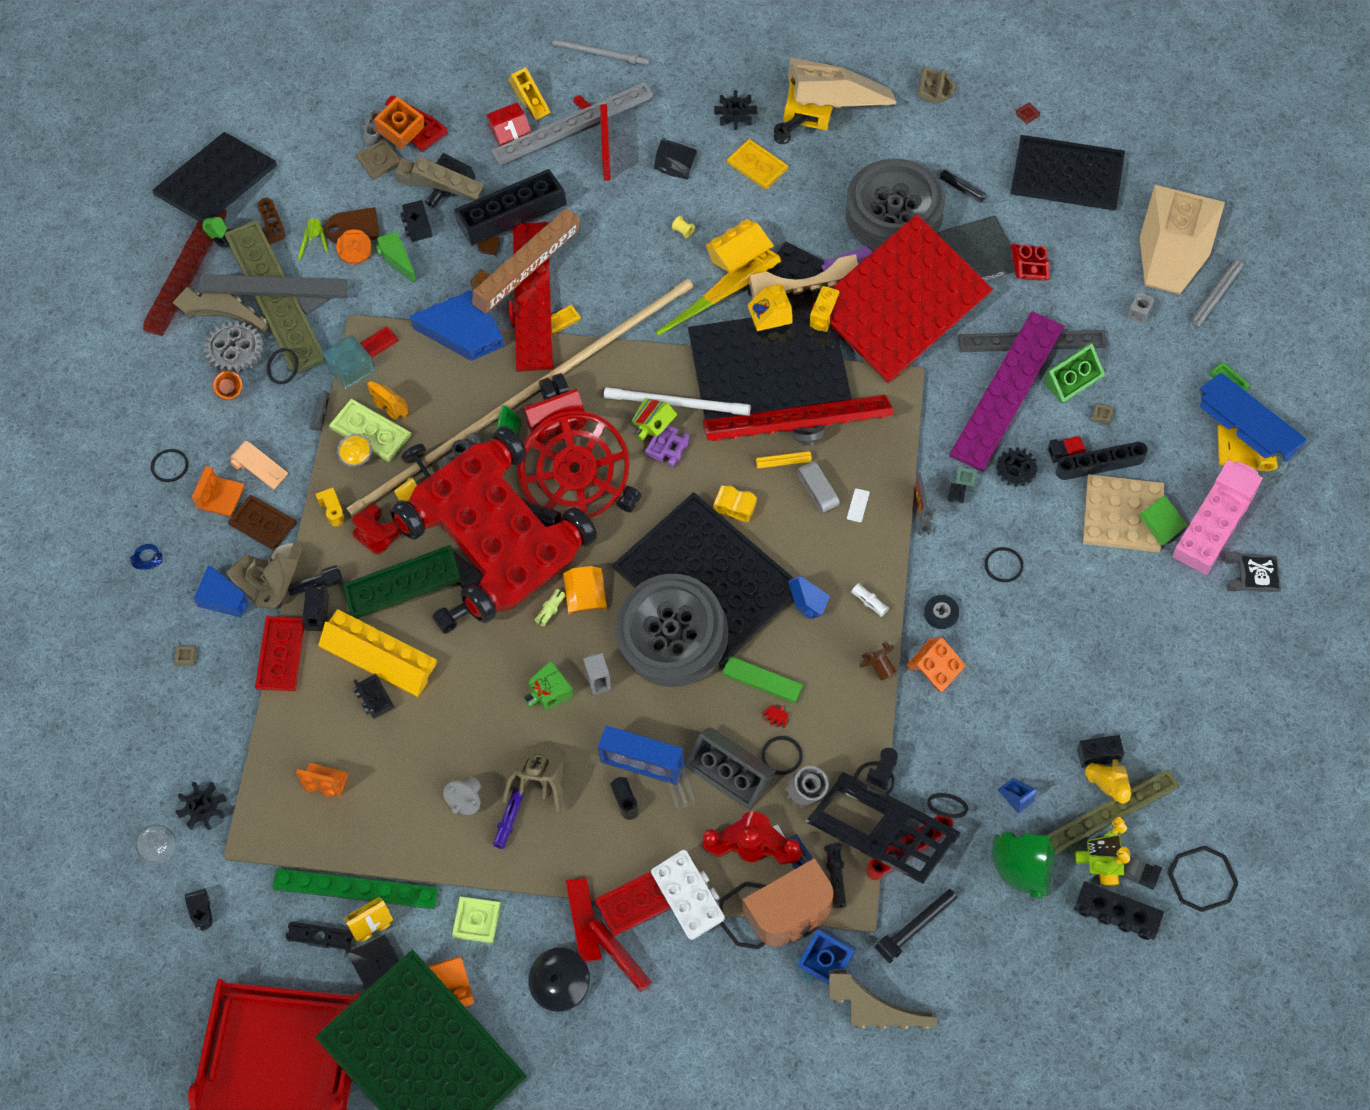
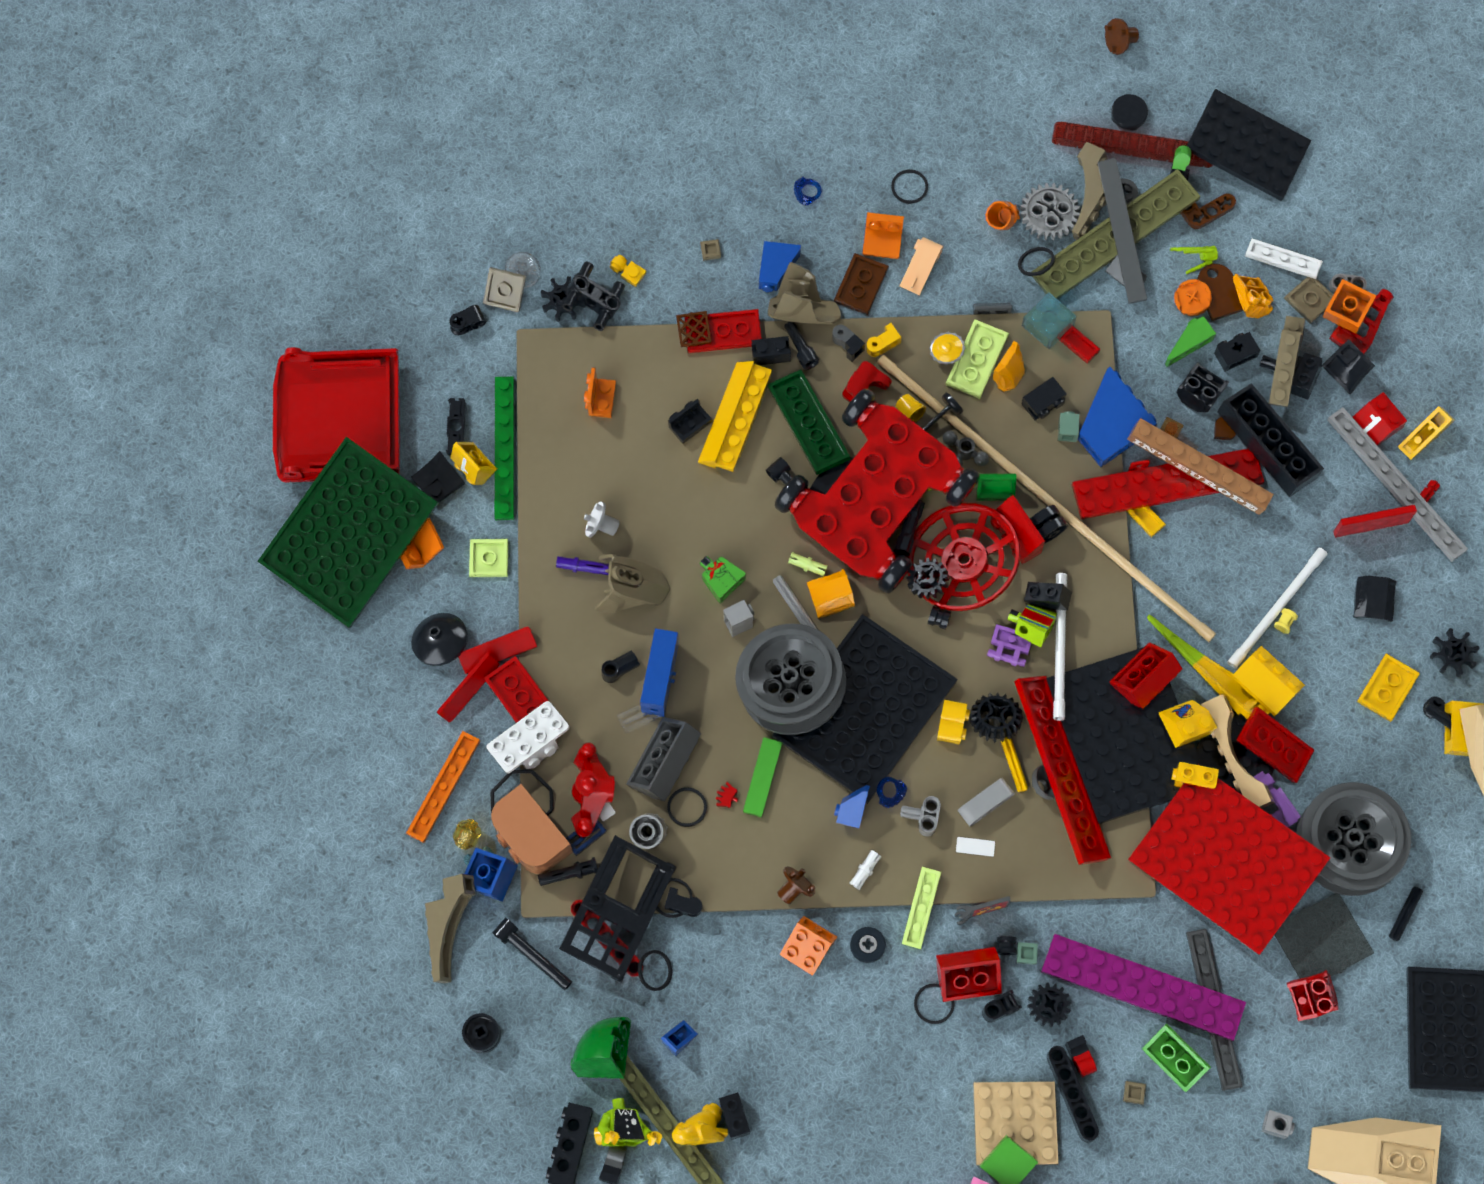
camera: 80 degrees right, 10 degrees up
none -> orange plate [406,731,480,843]
none -> clear yellow head [453,819,481,850]
none -> black wheel [462,1013,501,1053]
none -> tile [483,267,526,312]
none -> black piece [562,261,625,331]
none -> yellow plate [610,255,647,287]
none -> reddish brown window [676,311,711,347]
none -> light grey axle [773,575,818,630]
none -> leg [832,325,865,362]
none -> clear blue piece [877,777,907,808]
none -> light grey beam [900,796,941,836]
none -> yellowish green tile [901,867,941,949]
none -> black gear [906,558,949,600]
none -> red slope [936,947,1002,1002]
none -> black gear [970,692,1023,743]
none -> black piece [982,990,1022,1022]
none -> black brick [1021,377,1067,421]
none -> black brick [1024,582,1072,610]
none -> sand green brick [1057,411,1079,442]
none -> reddish brown piece [1104,18,1139,55]
none -> red slope [1109,642,1183,709]
none -> black tile [1111,94,1148,131]
none -> black slope [1176,362,1229,412]
none -> white piece [1227,548,1328,669]
none -> light orange slope [1233,274,1273,319]
none -> red tile [1237,707,1314,783]
none -> white tile [1245,239,1323,279]
none -> black plate [1322,339,1375,394]

